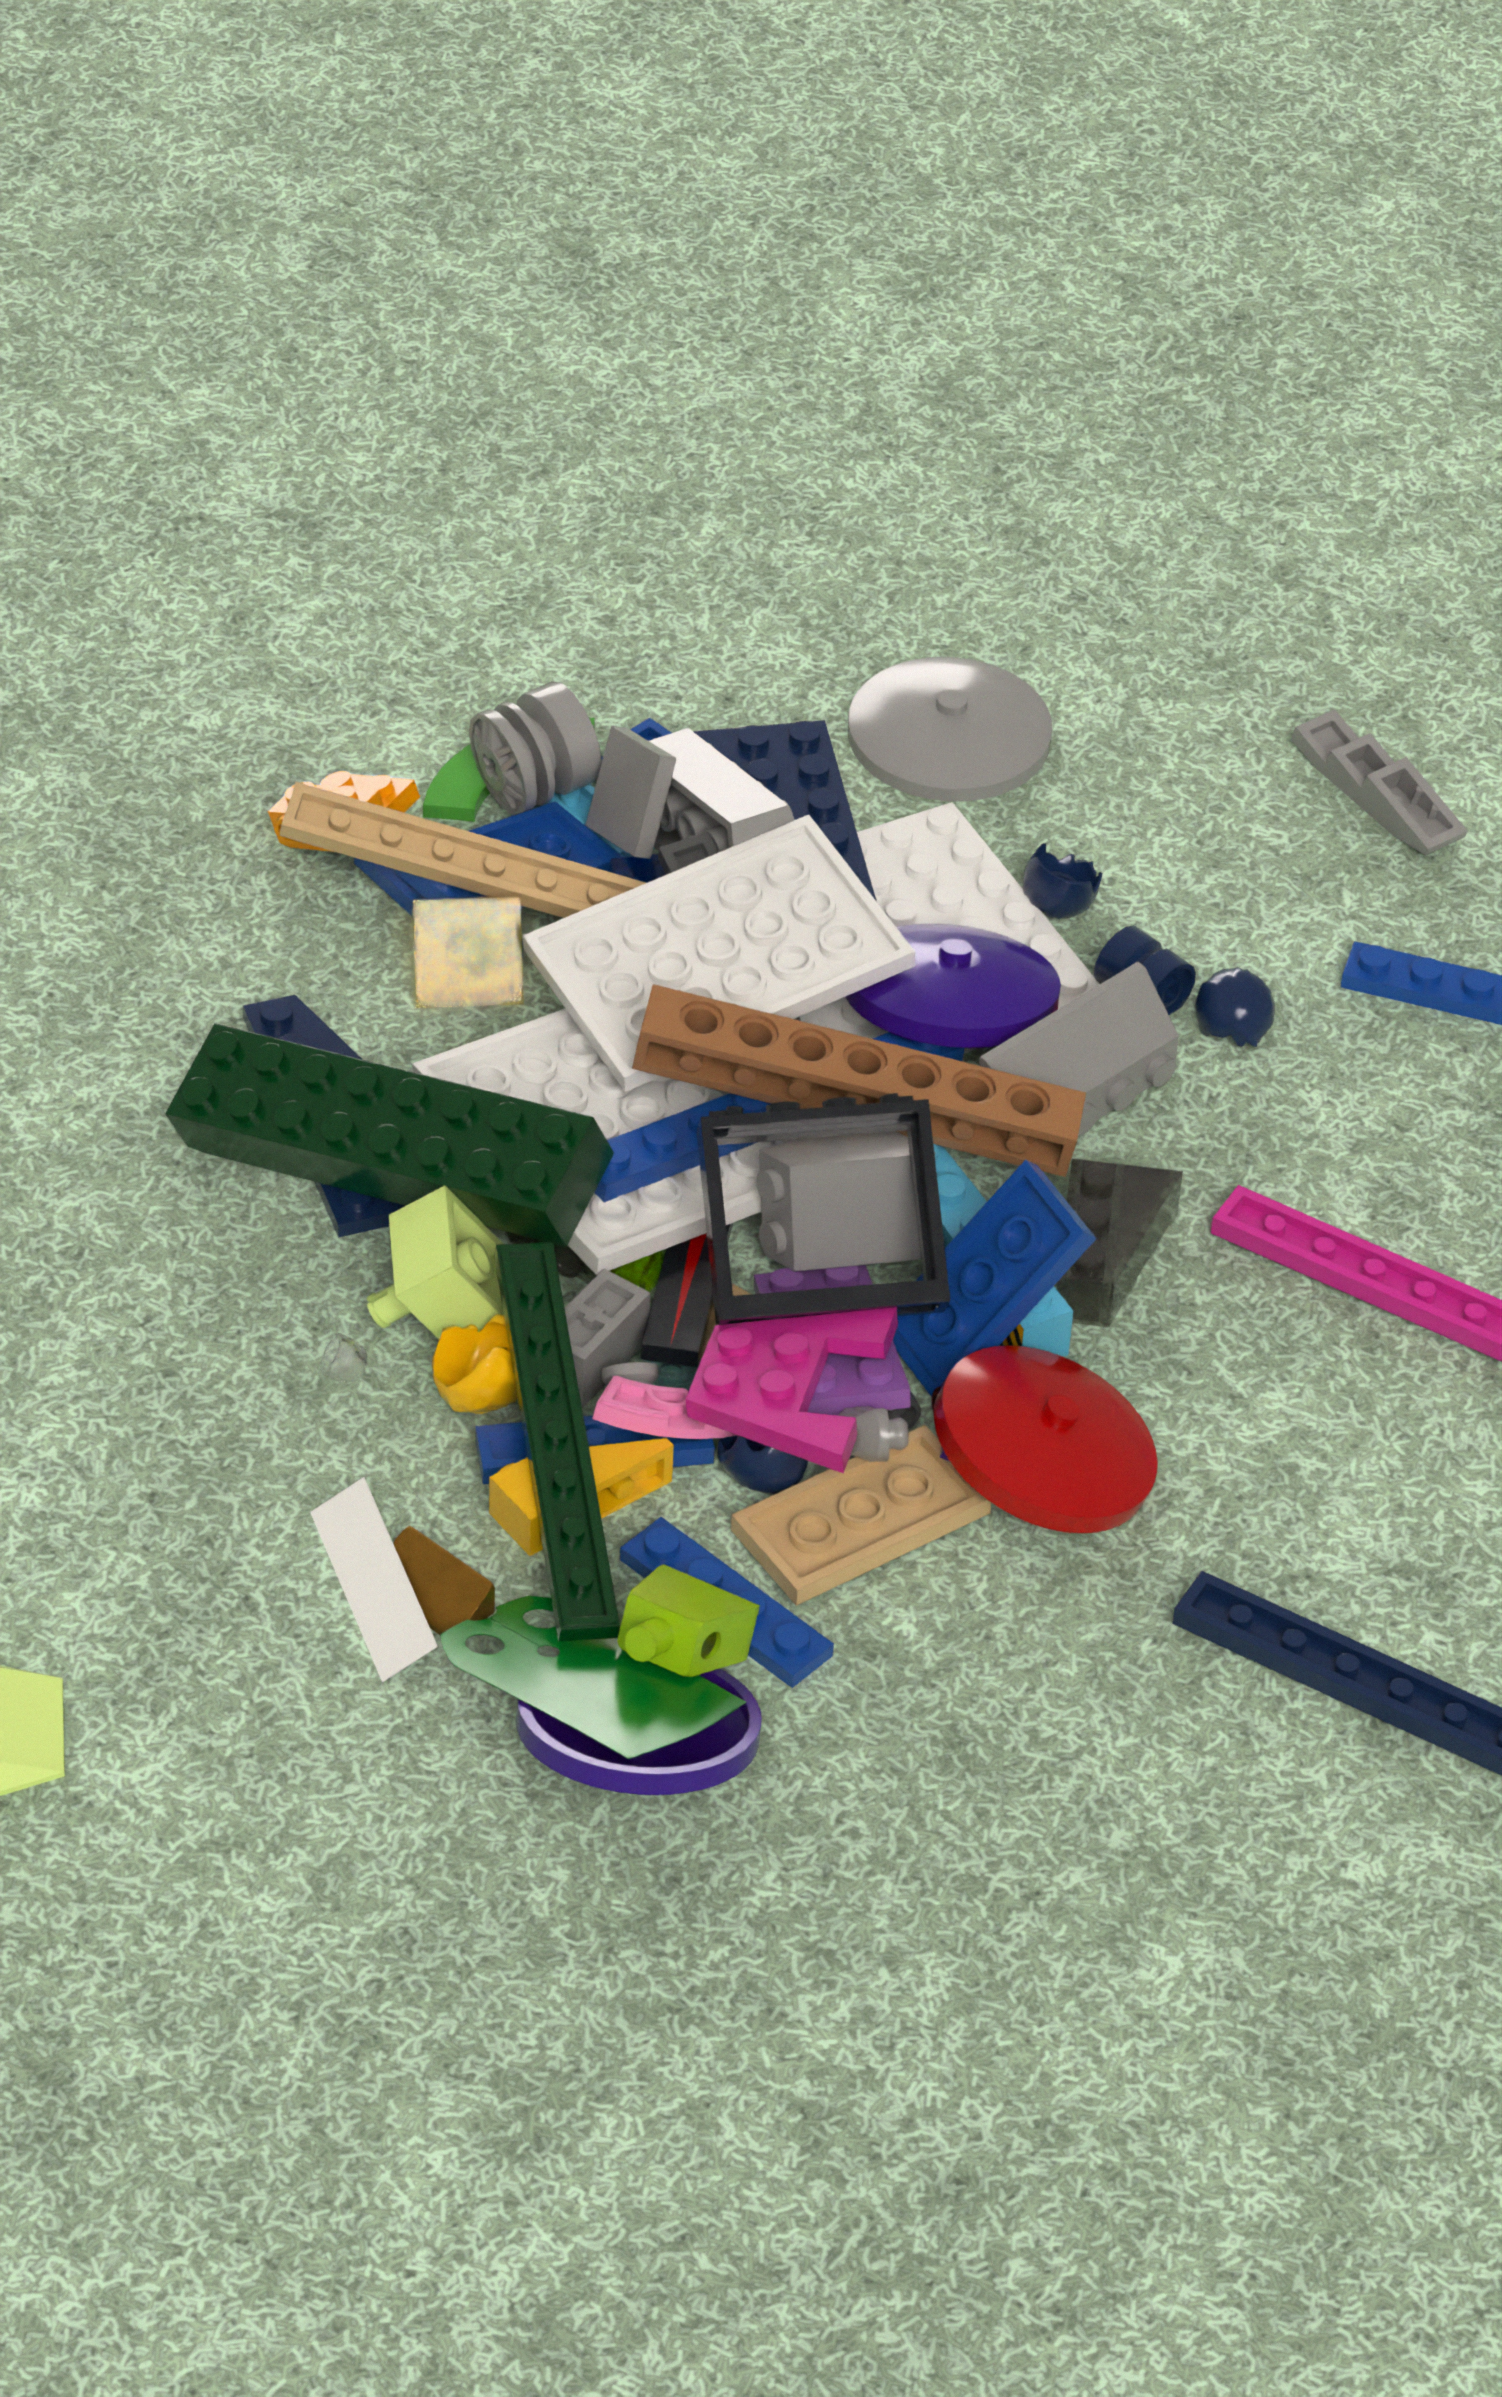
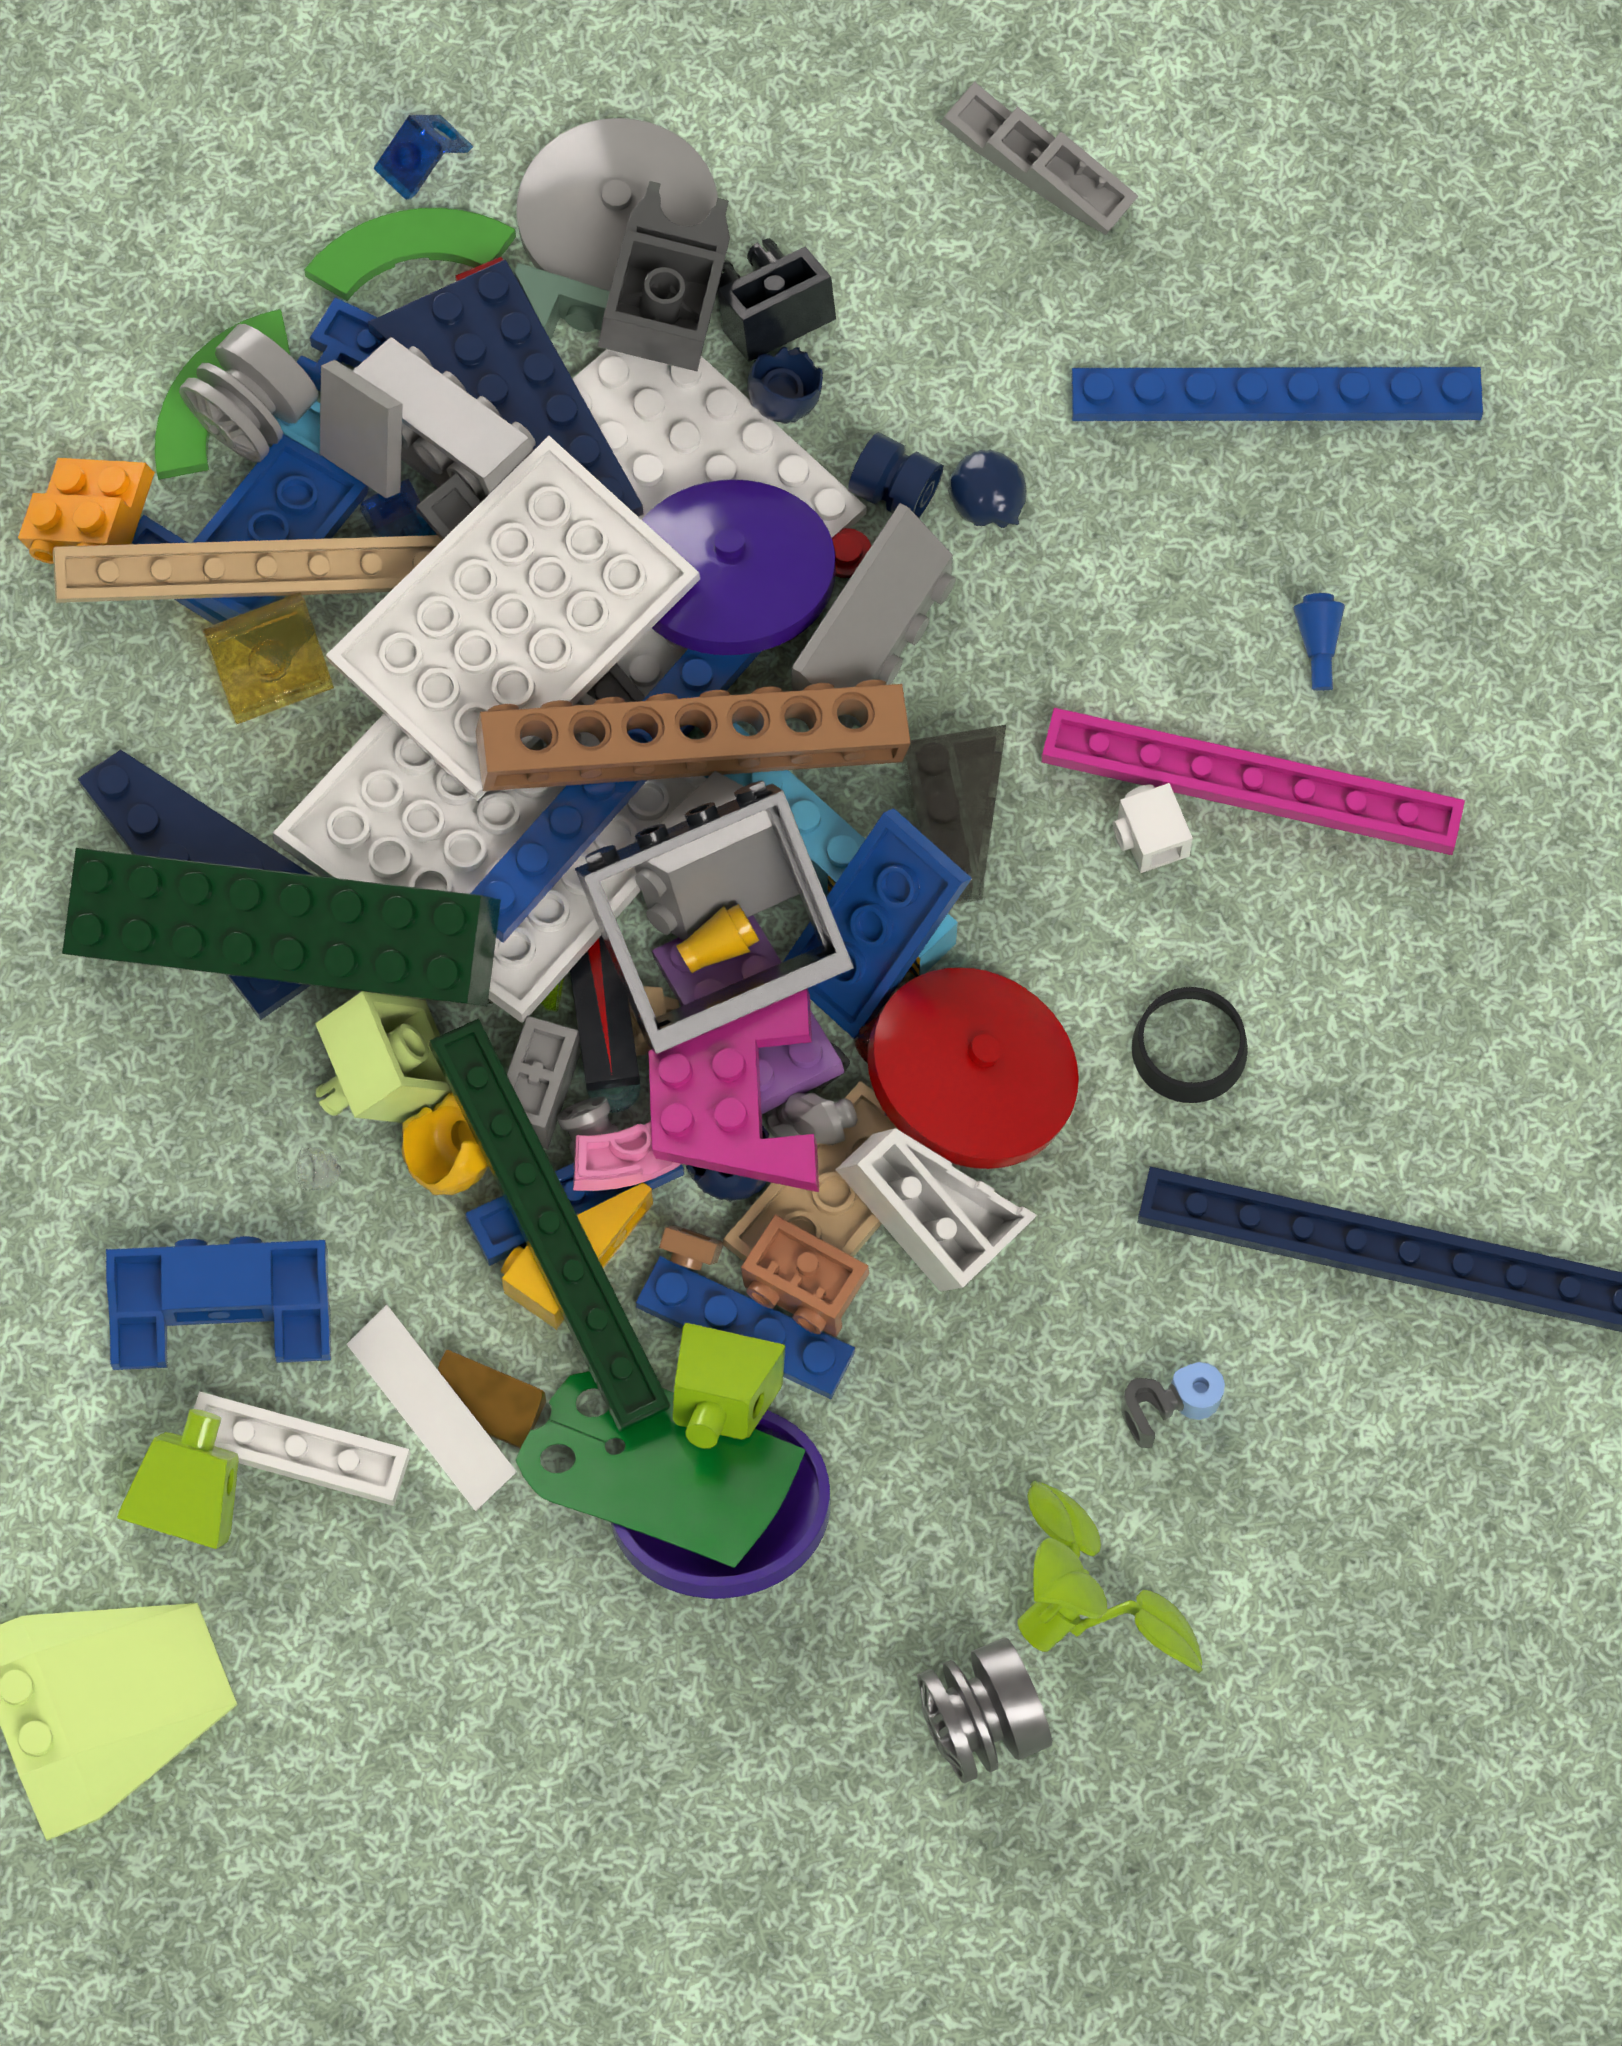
camera: 15 degrees left, 25 degrees up
none -> blue bracket [106,1236,331,1370]
none -> lime torso [117,1409,239,1549]
none -> white plate [194,1391,410,1506]
none -> bright green tile [304,208,516,301]
none -> clear blue bracket [374,115,473,200]
none -> sand green slope [514,263,610,340]
none -> dark grey brick [598,181,730,371]
none -> medium nougat plate [659,1225,723,1271]
none -> yellow cone [676,904,760,973]
none -> black brick [717,238,836,362]
none -> nougat bracket [741,1215,869,1337]
none -> white wedge [835,1128,1037,1291]
none -> flat silver wheel [917,1637,1052,1783]
none -> lime plant [1017,1480,1203,1674]
none -> white brick [1113,783,1193,873]
none -> leg [1121,1362,1225,1448]
none -> black tyre [1132,987,1248,1103]

